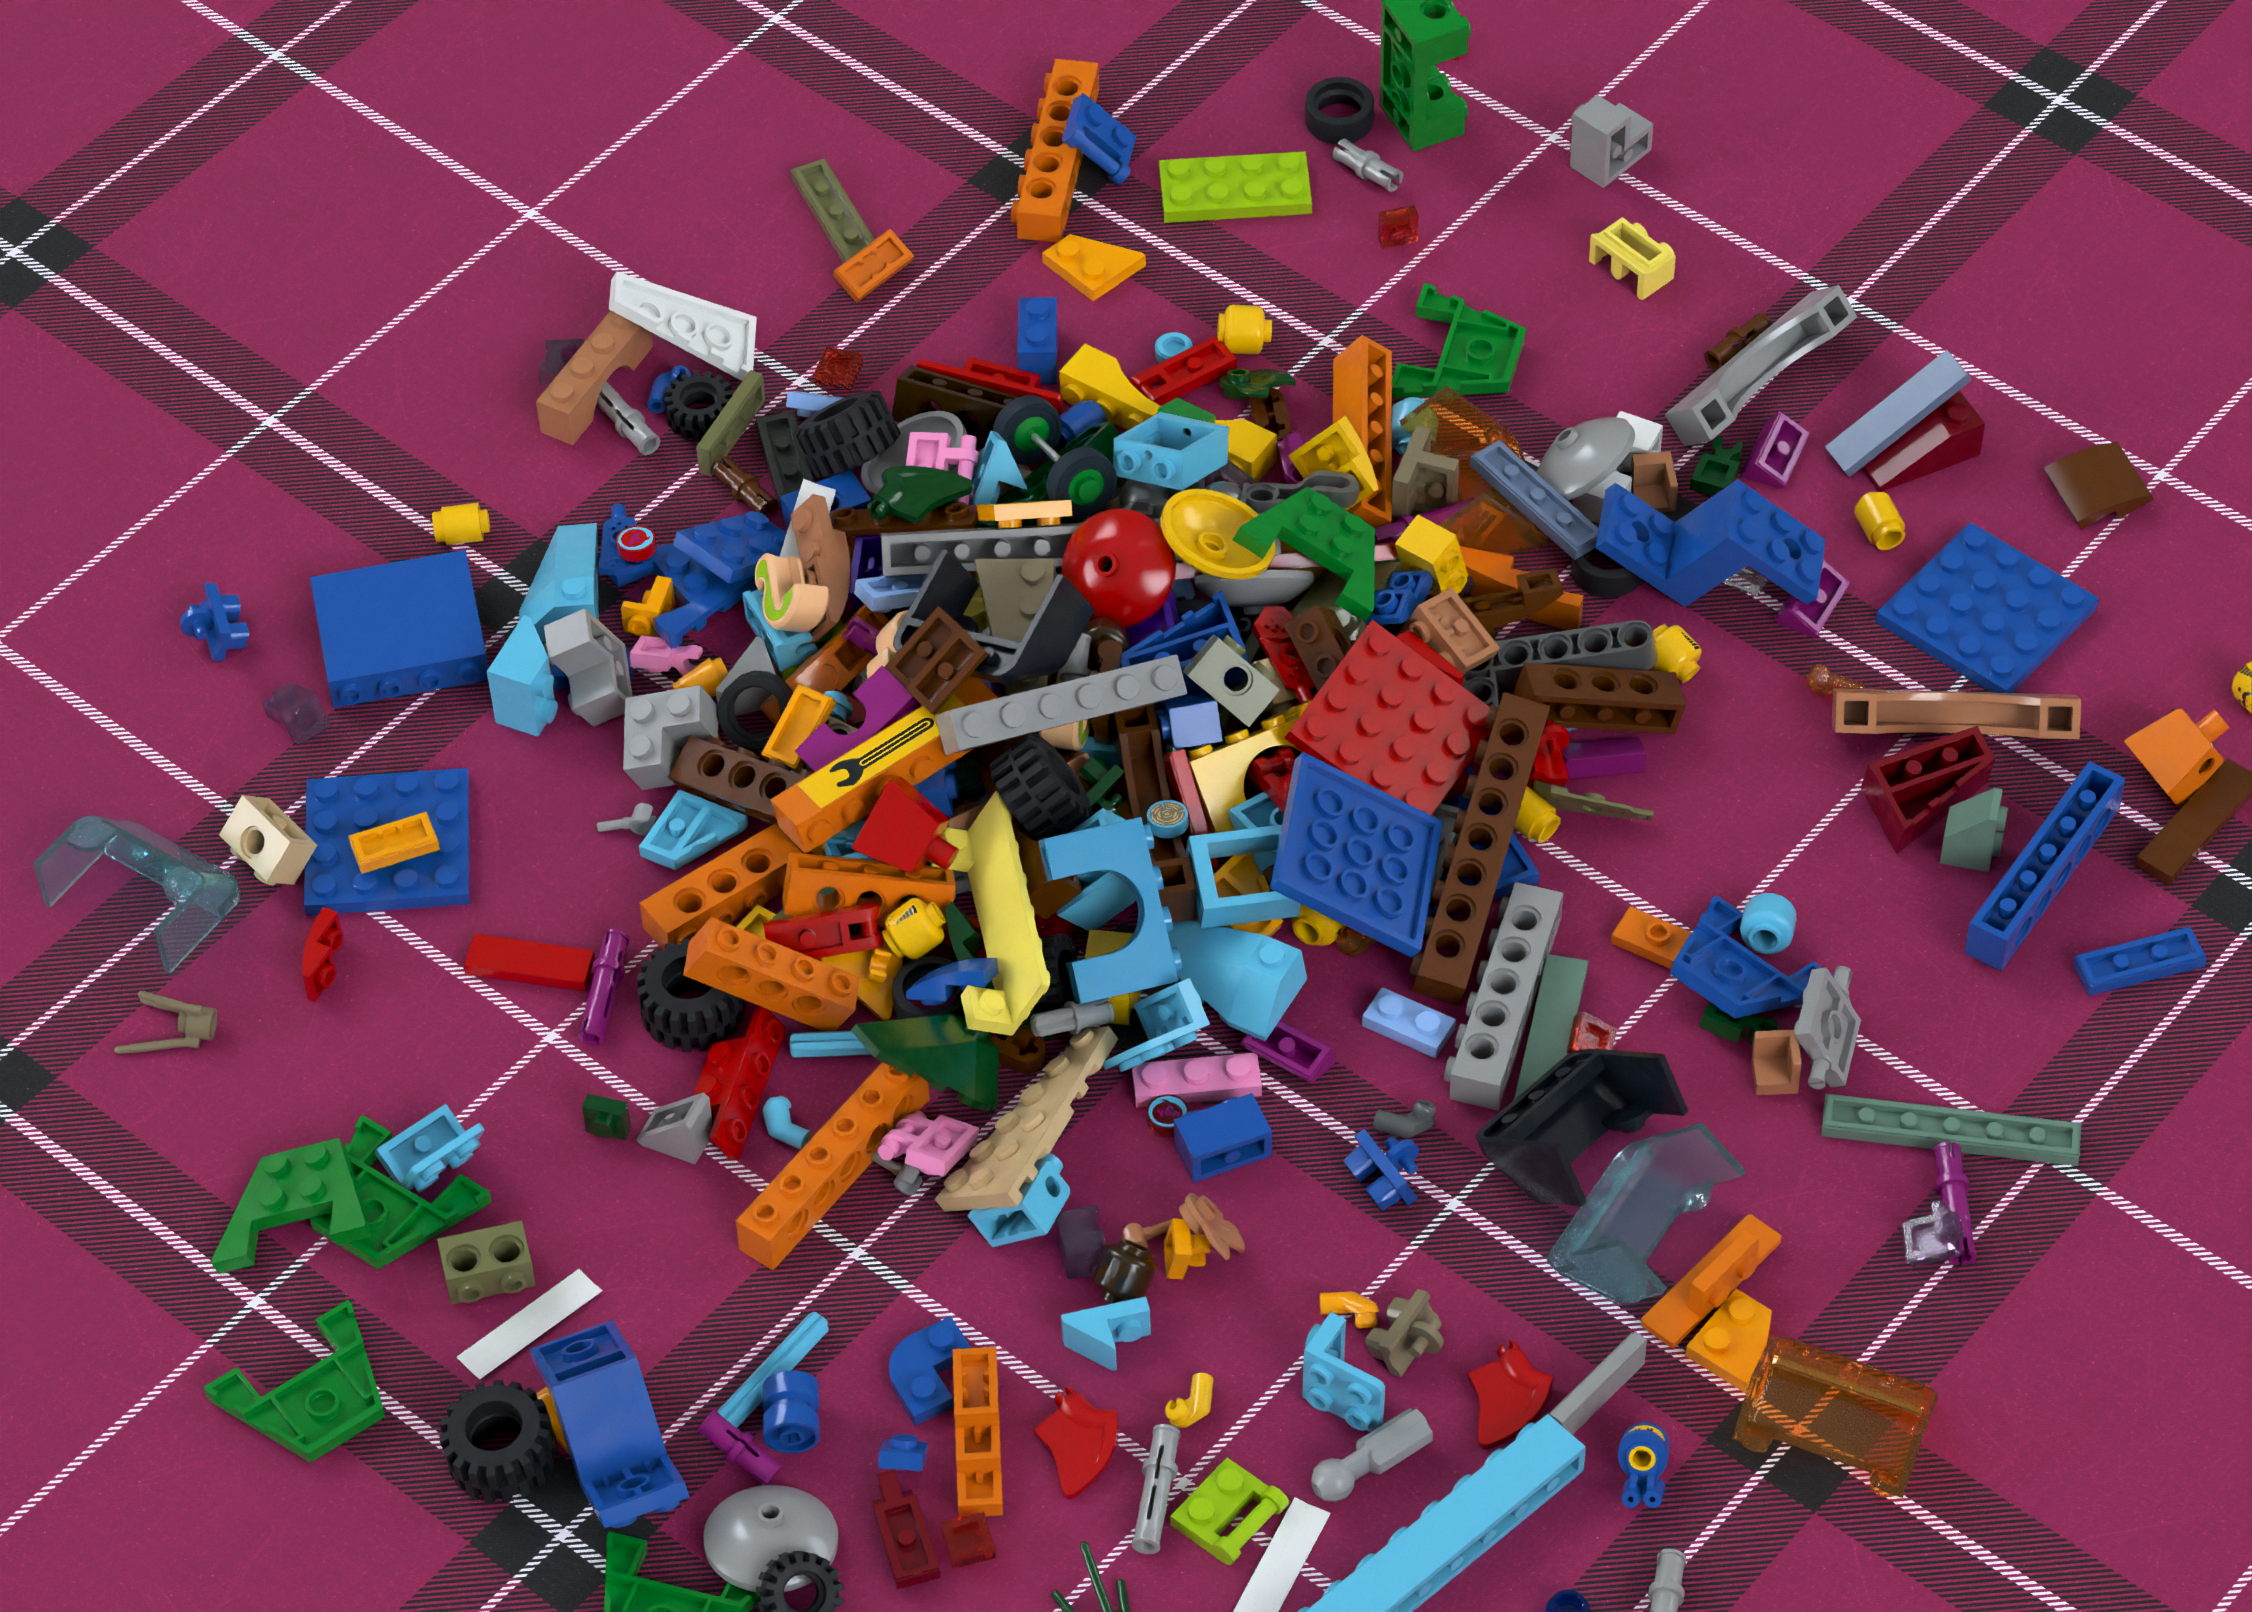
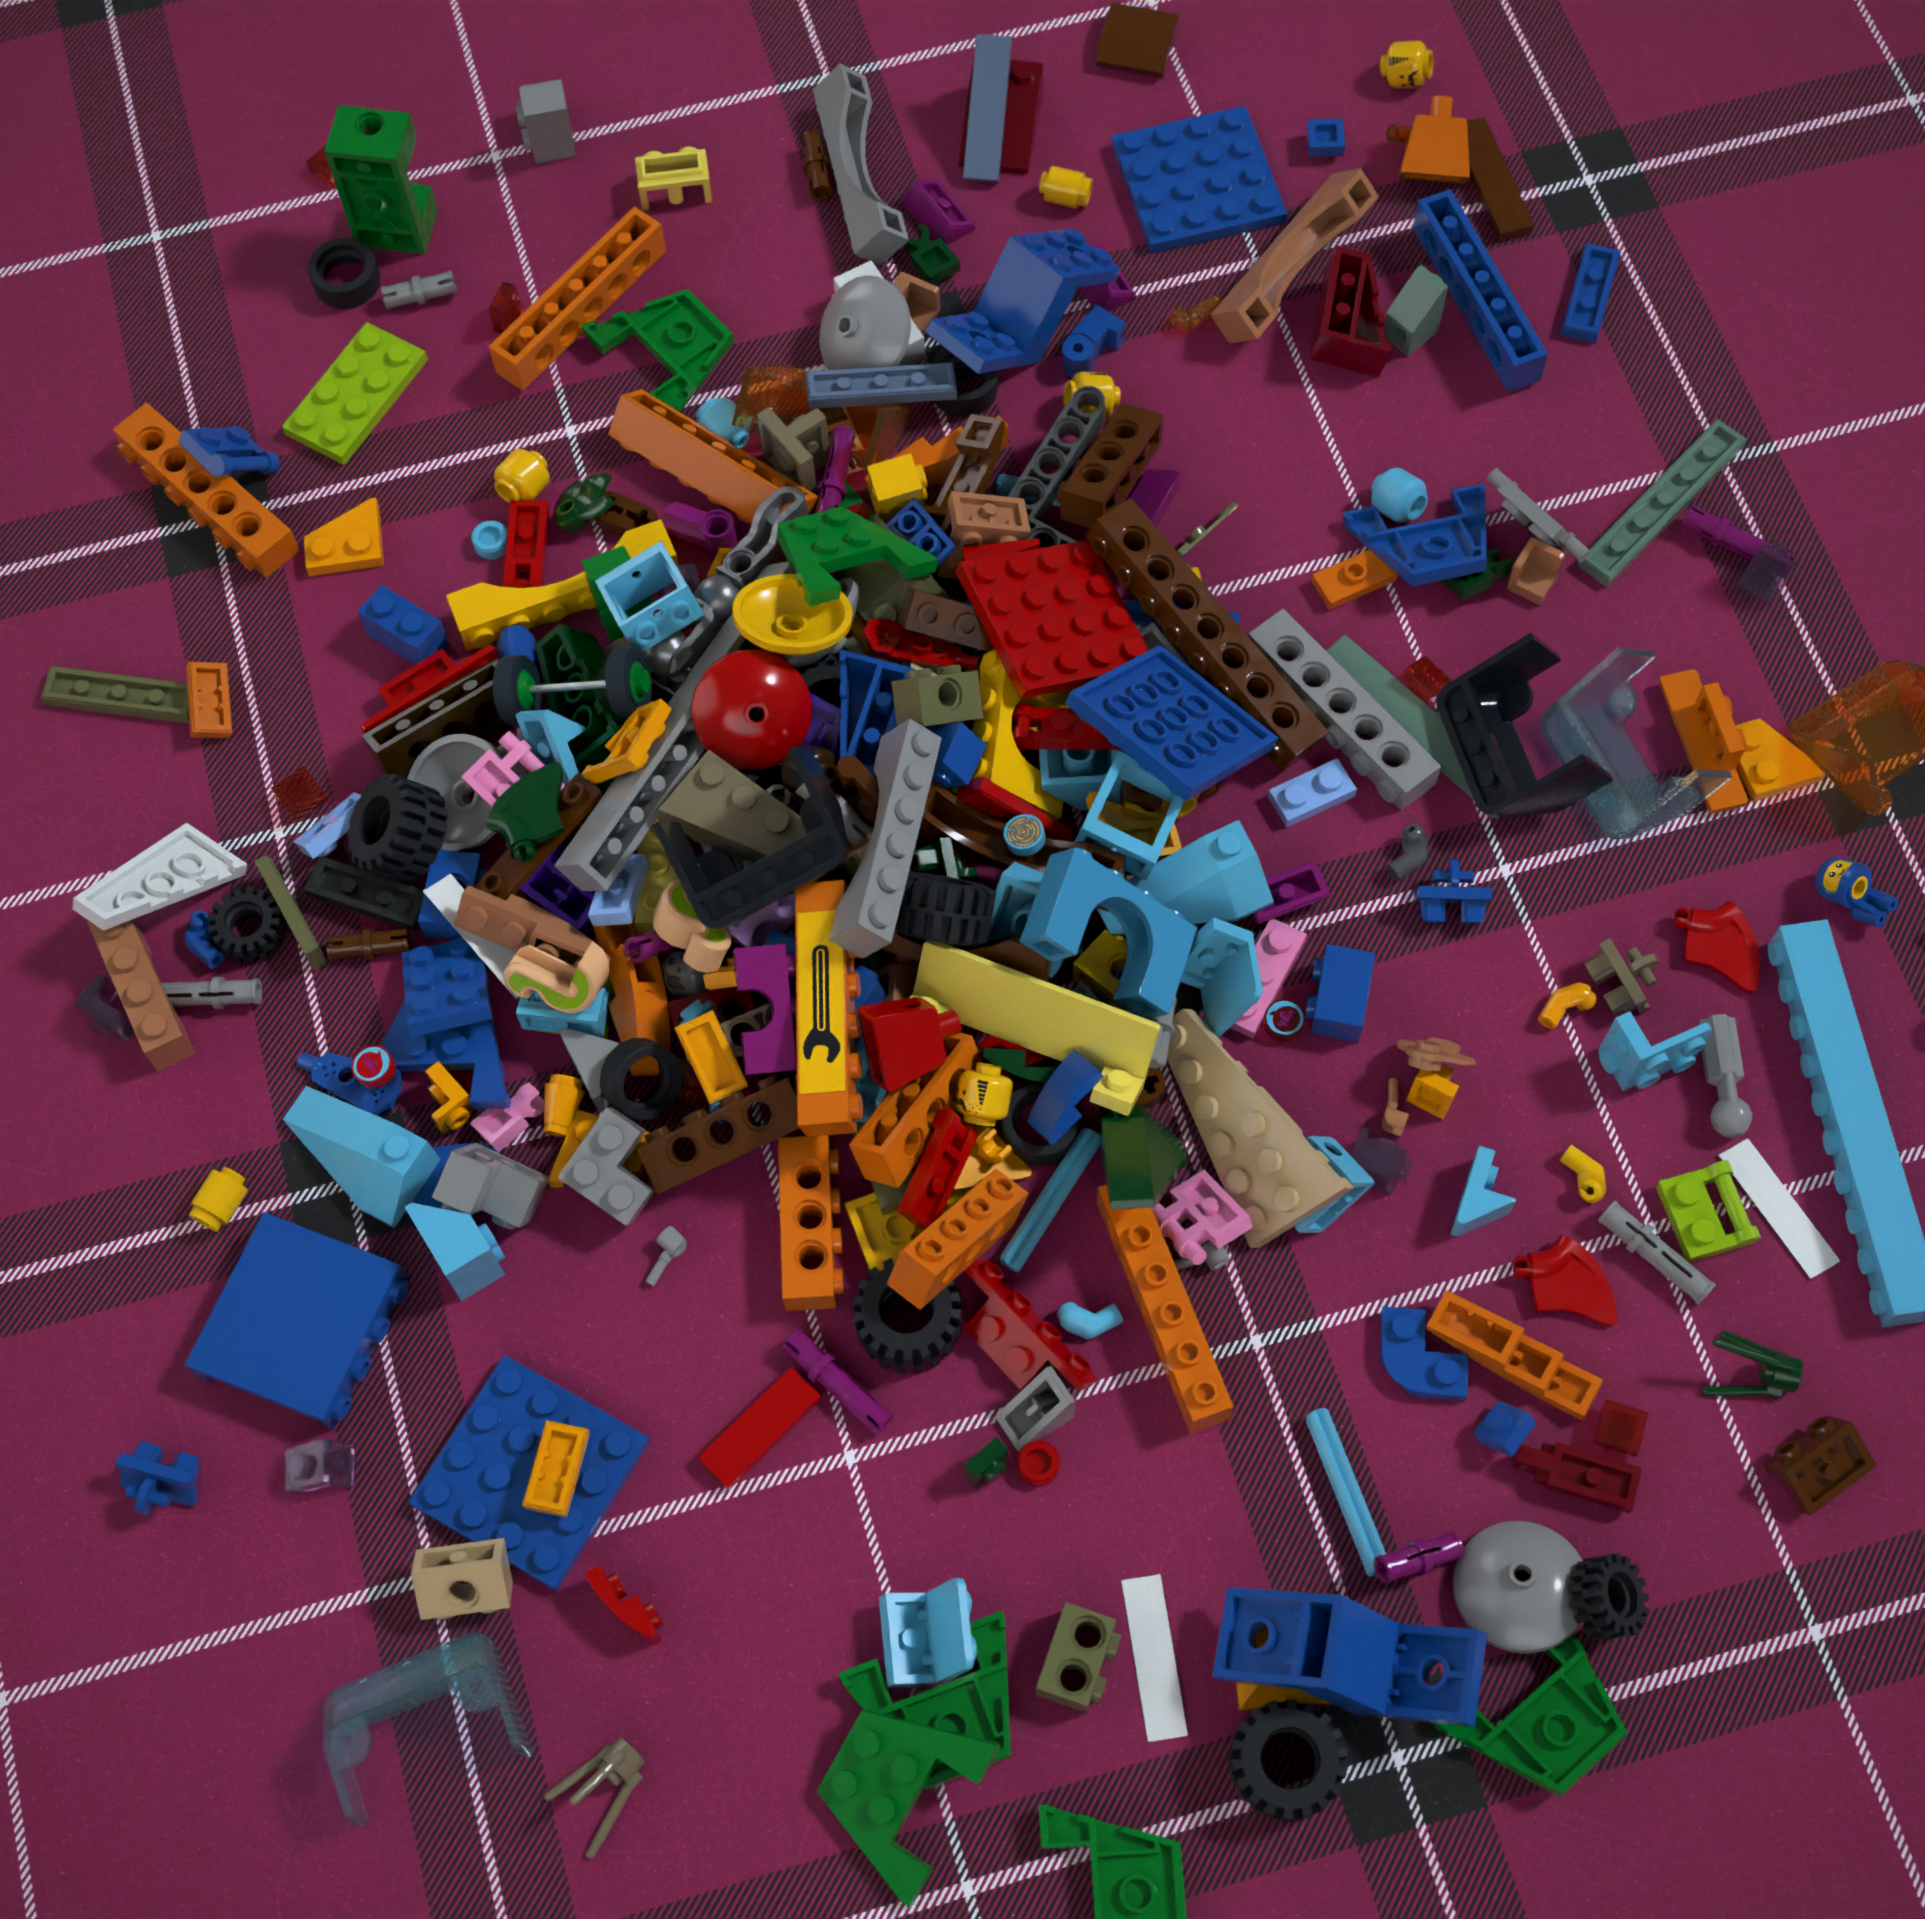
camera: 55 degrees left, 15 degrees up
medium azure wing [639,790,748,870] -> none
blue wheel [763,1370,820,1454] -> none
reddish brown slope [885,606,989,716] -> none
dark brown head [1093,1238,1157,1303] -> none
yellow slope [1288,415,1378,511] -> none
light grey tile [1550,1331,1647,1435] -> none
none -> orange brick [488,206,667,391]
none -> red tile [1017,1440,1060,1487]
none -> blue leg [1062,304,1126,377]
none -> blue plate [1306,119,1345,157]

